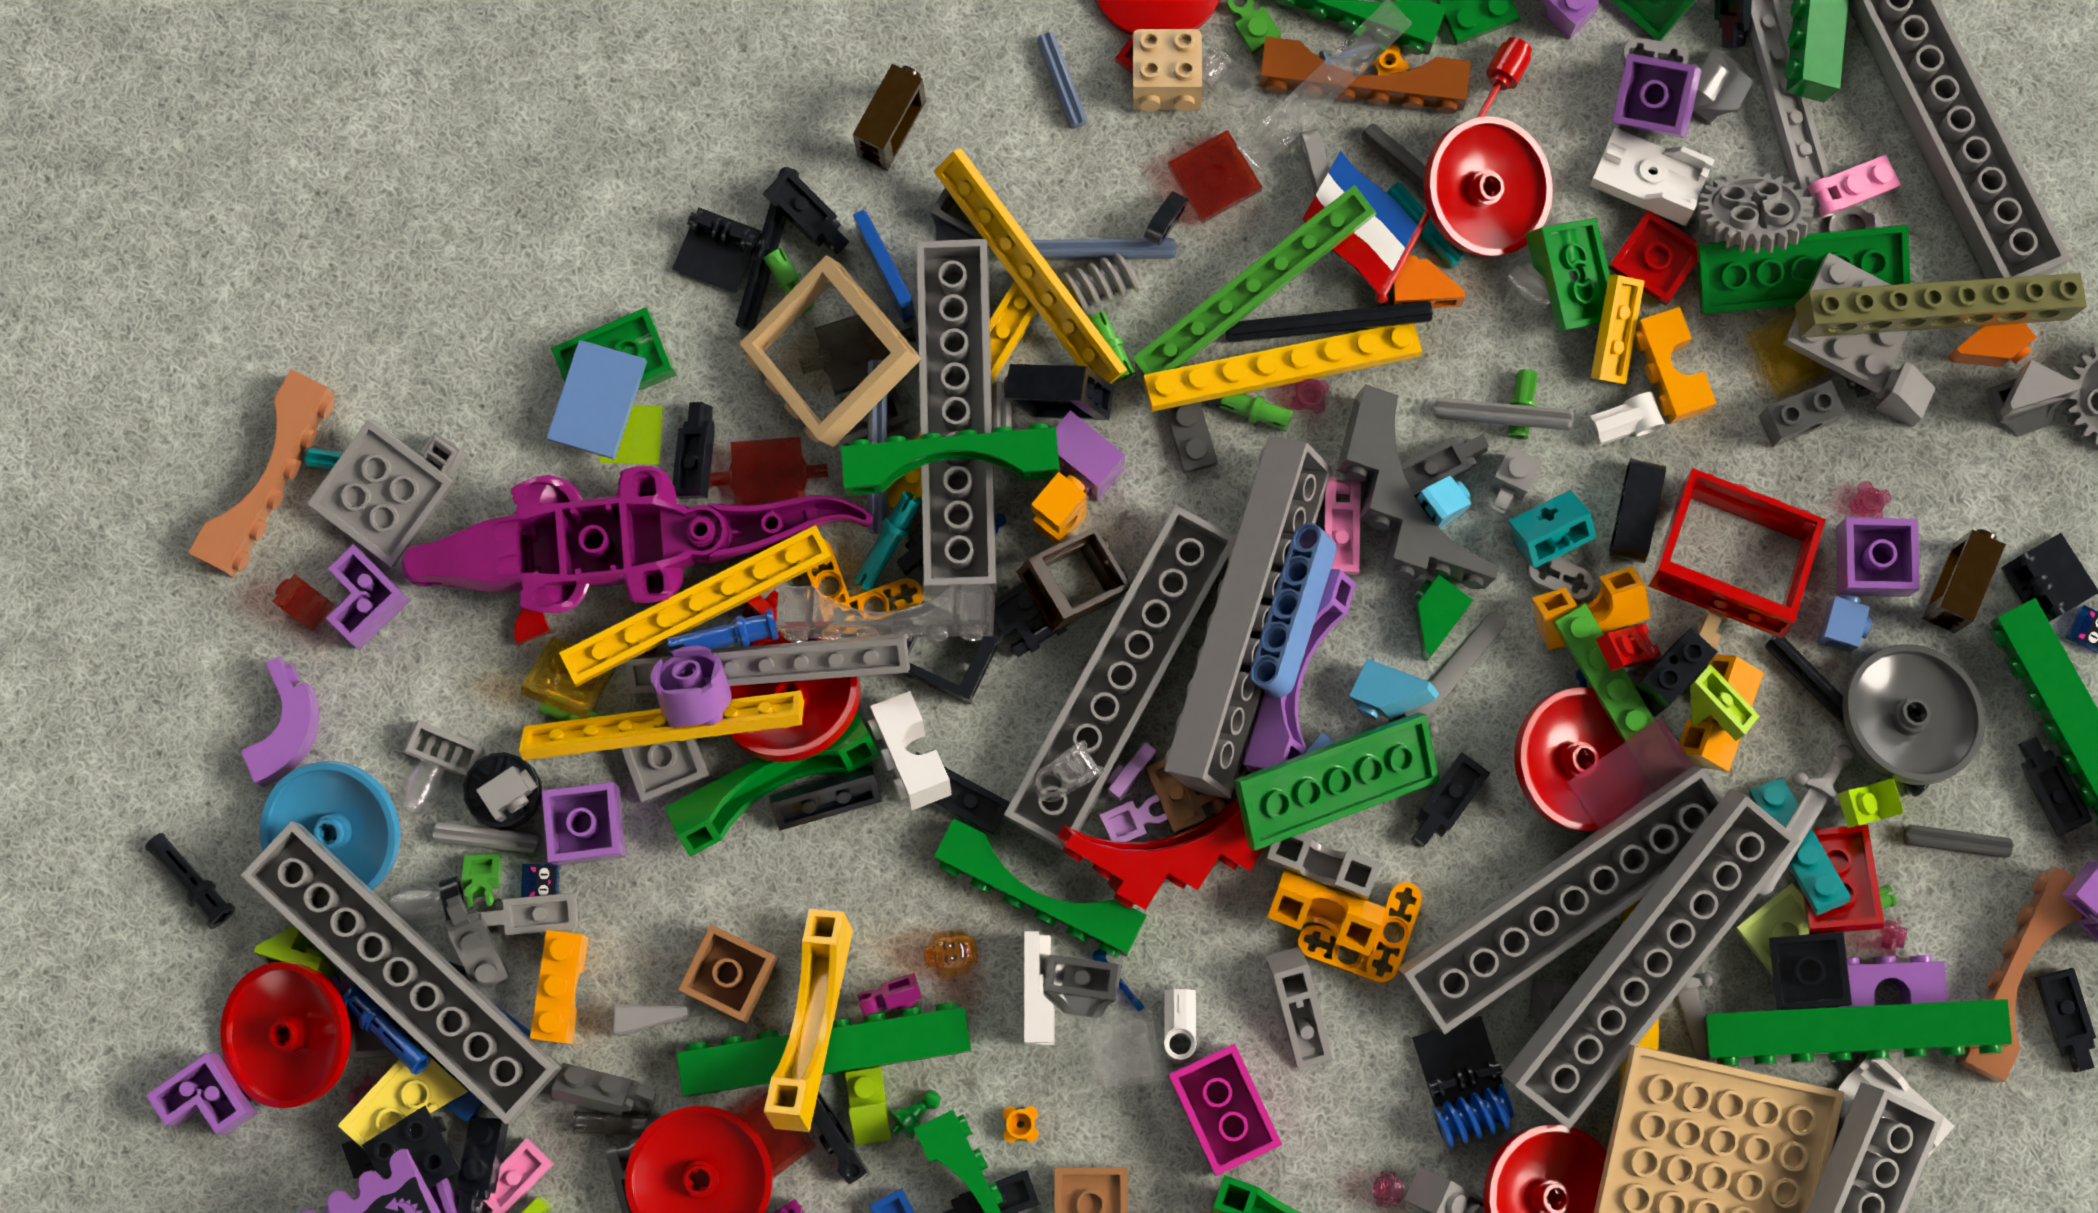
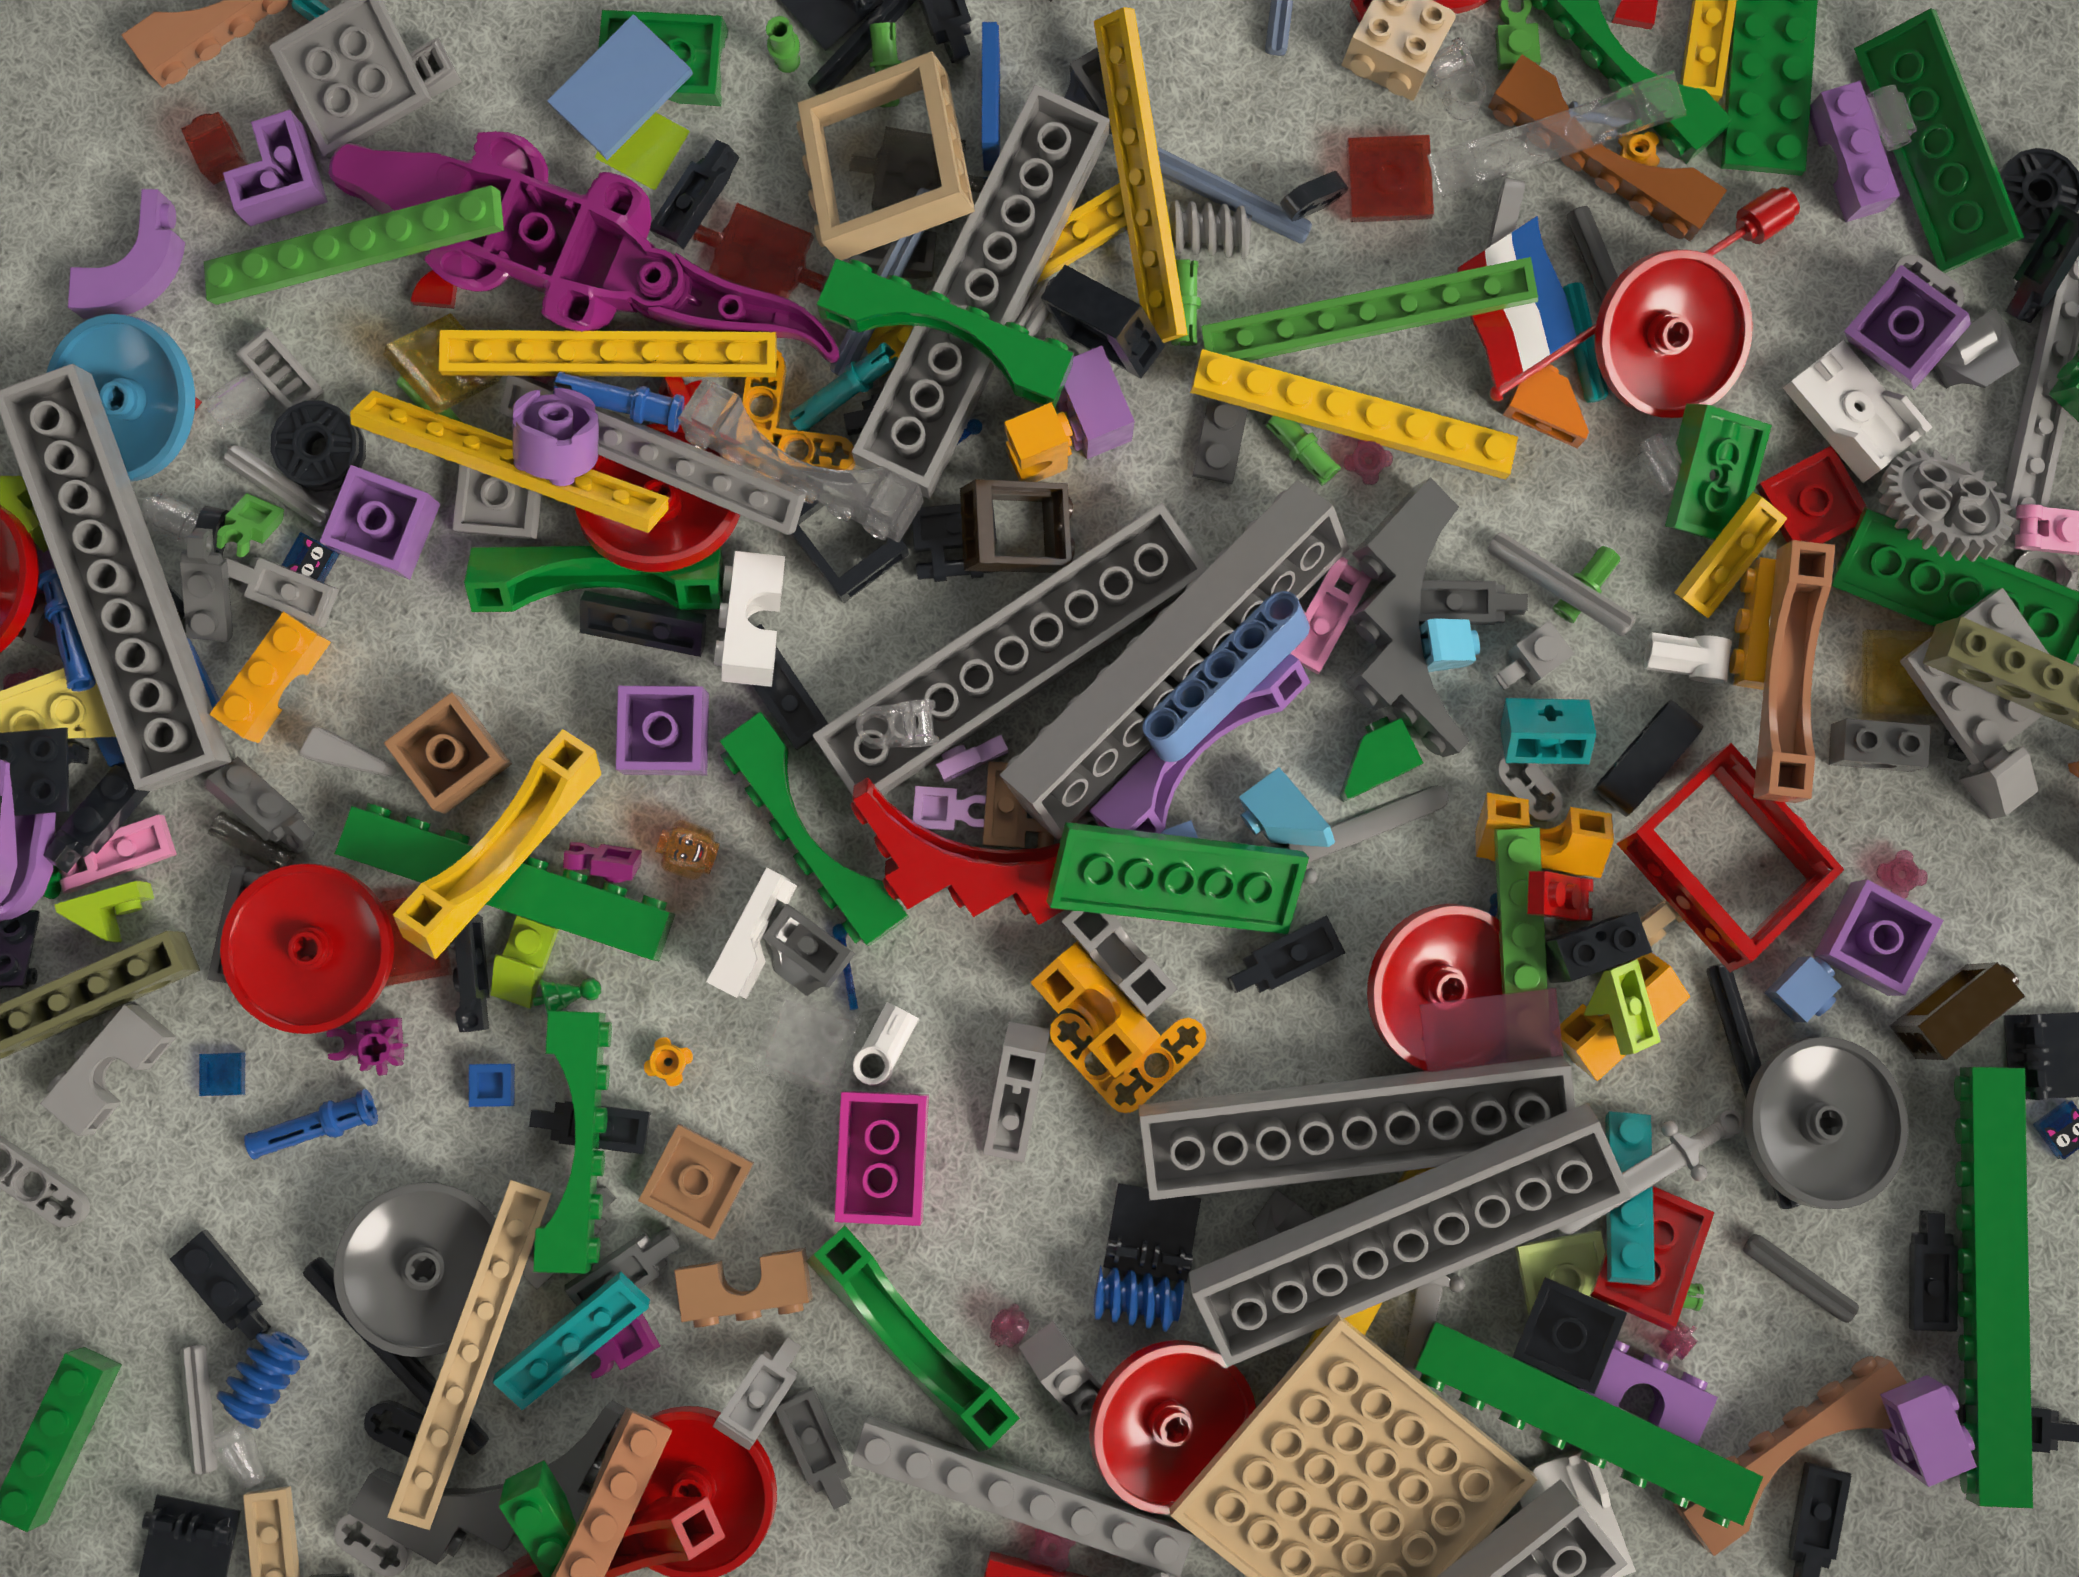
camera: 25 degrees right, 5 degrees up
light grey brick [476,766,537,822] -> none
black axle [1225,301,1433,343] -> none
lime slope [1837,778,1904,828] -> none
none -> bright green plate [203,185,504,305]
none -> medium lavender brick [616,686,709,776]
none -> bright green pin [766,16,801,73]
none -> nougat arch [1753,540,1835,803]

